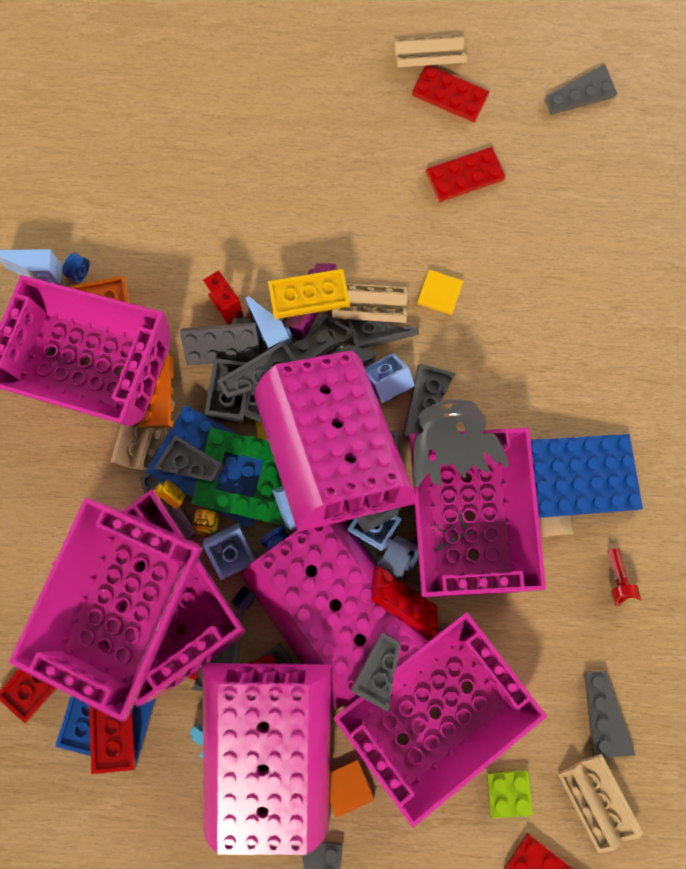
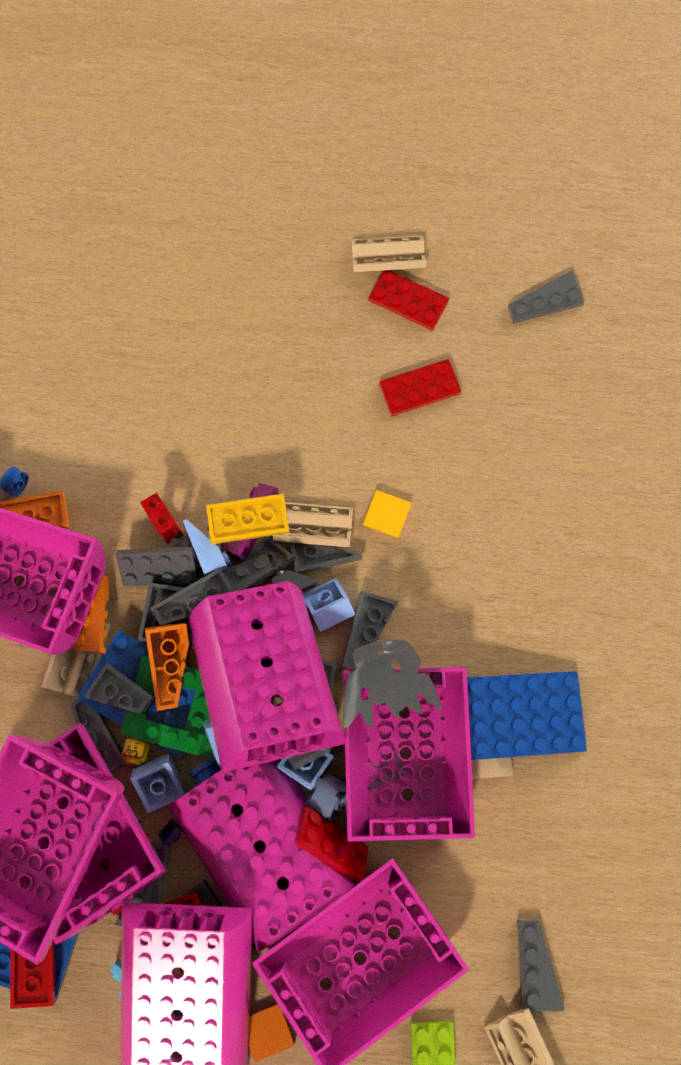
camera: 10 degrees right, 0 degrees up
yellow bracket [153,480,186,510] -> none
dark grey wing [350,632,401,712] -> none
red piece [607,548,642,606] -> none
none -> orange wedge [145,623,189,711]

